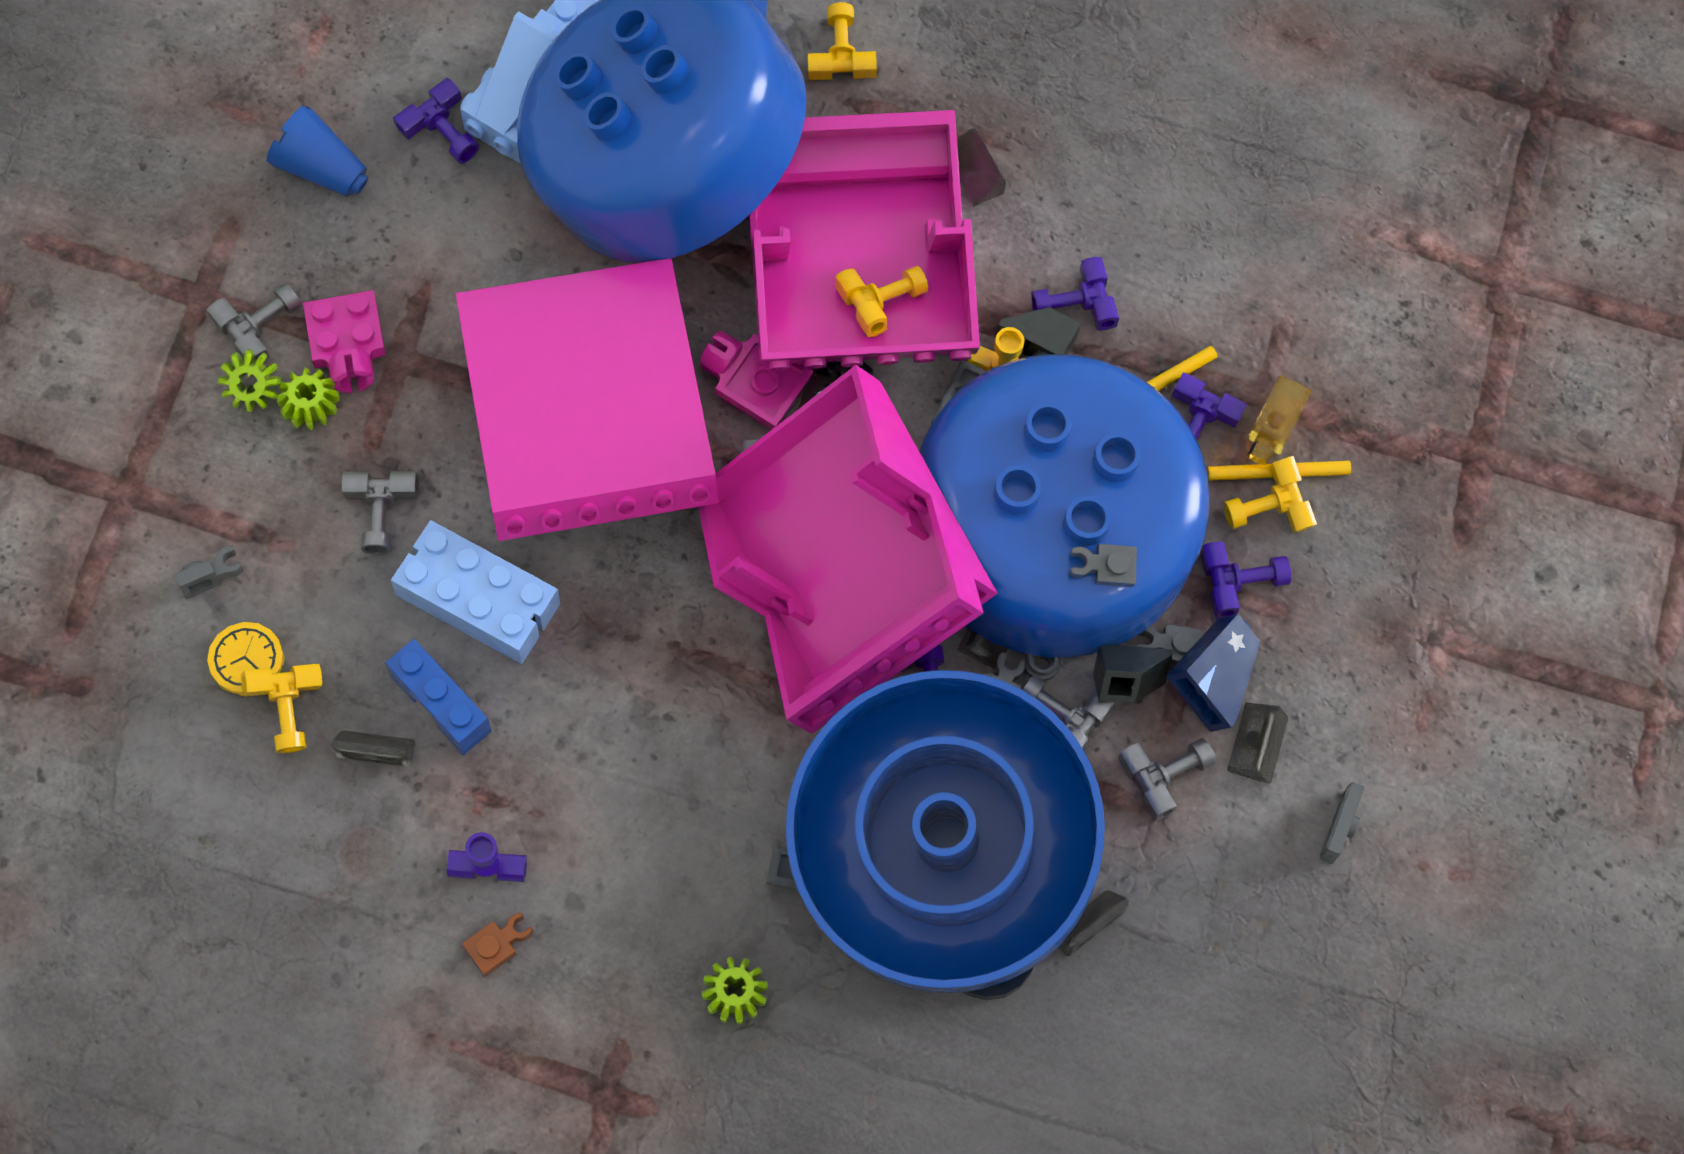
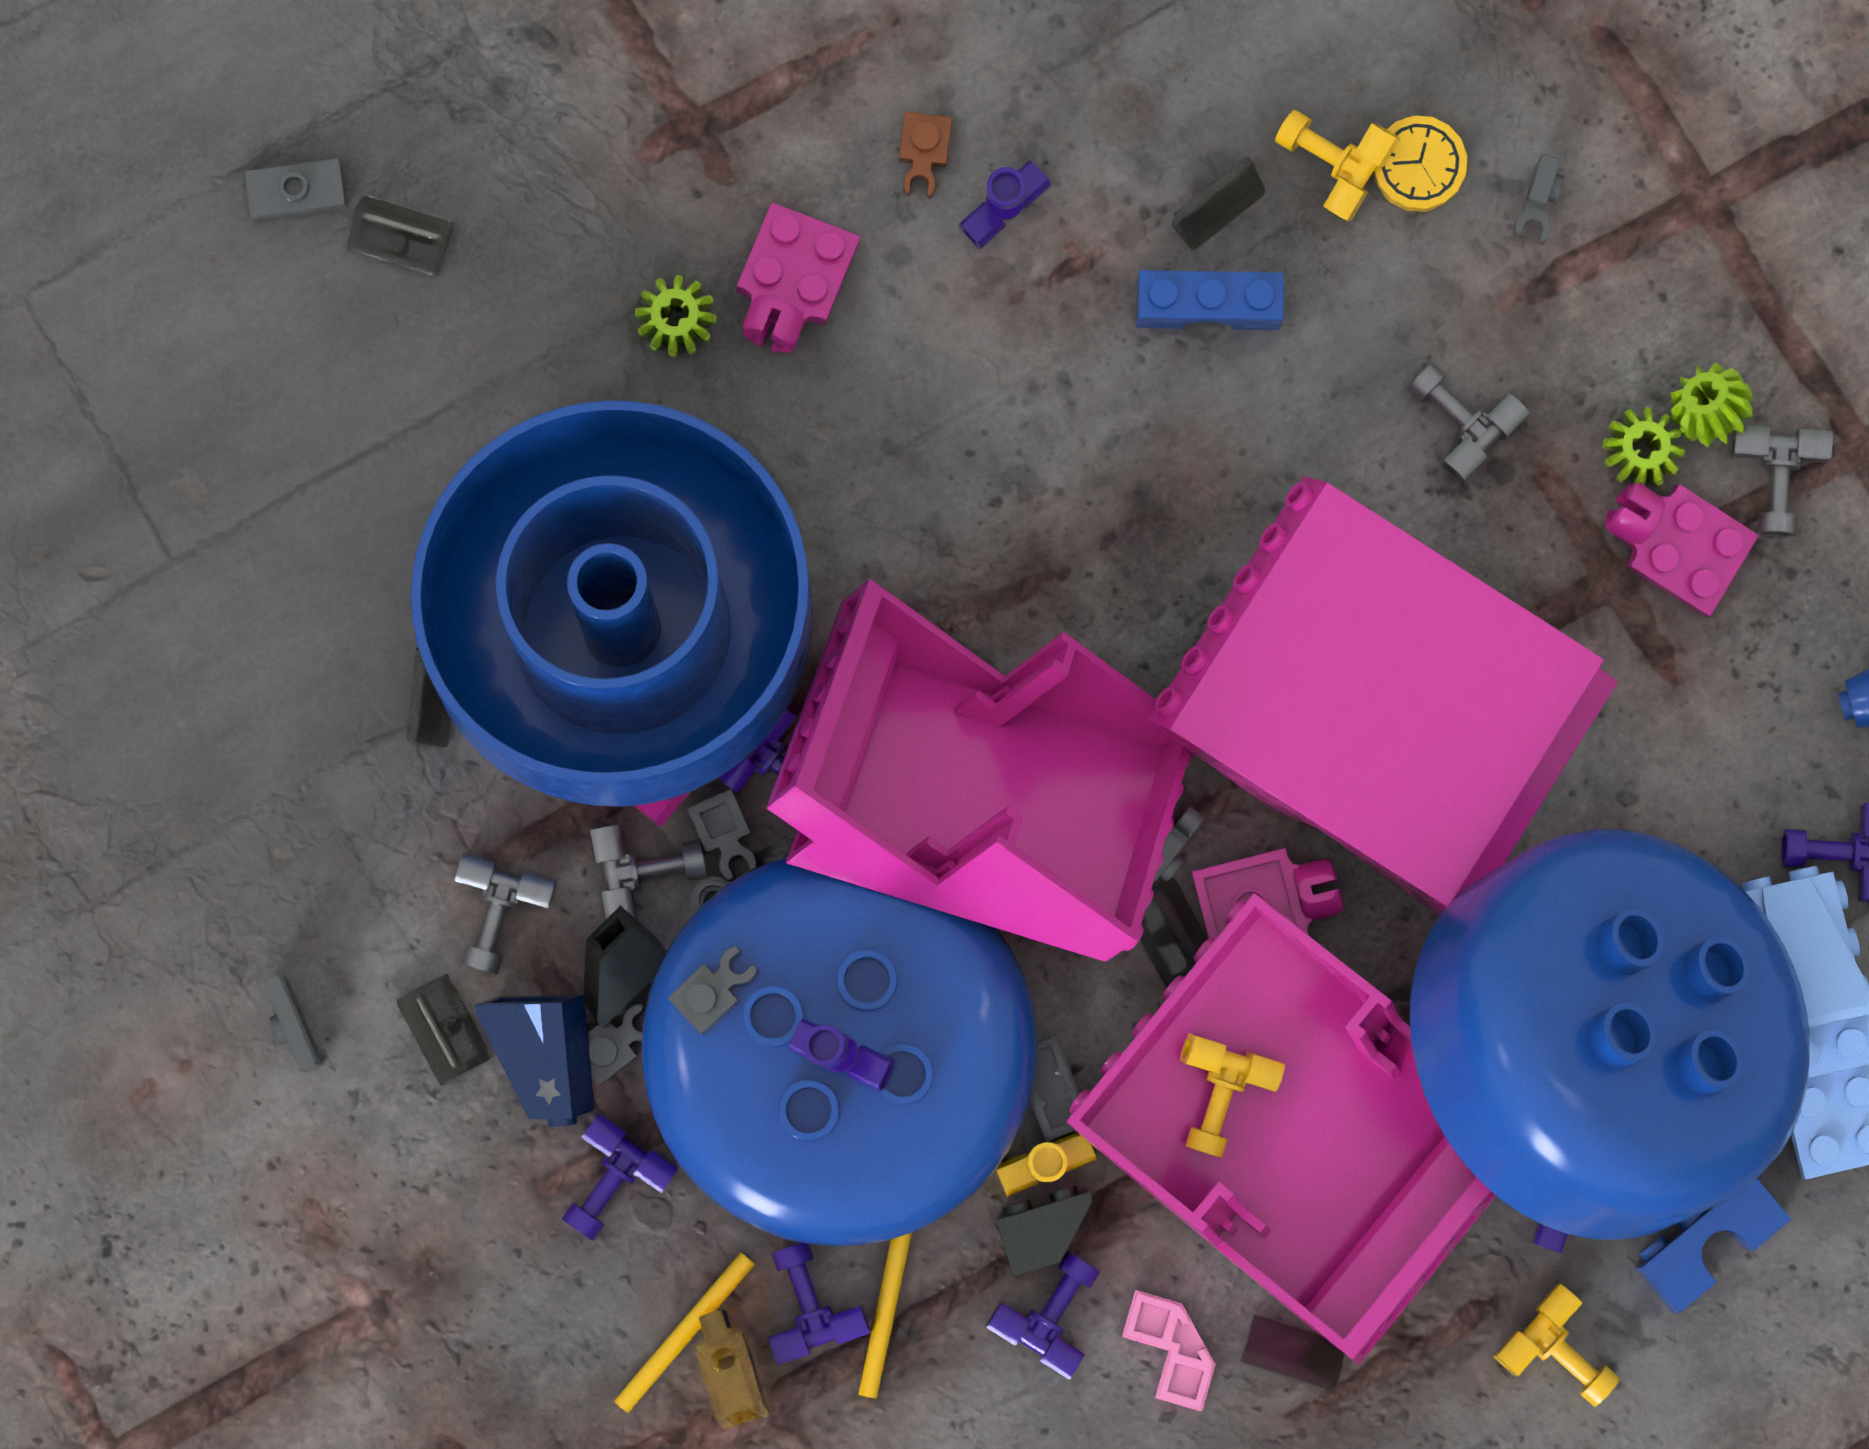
camera: 140 degrees right, 15 degrees up
light blue piece [391,520,560,664] -> none
yellow bar [1223,456,1317,533] -> none
none -> dark pink plate [736,202,860,353]
none -> dark purple bar [789,1018,896,1092]
none -> bright pink tile [1121,1290,1216,1412]

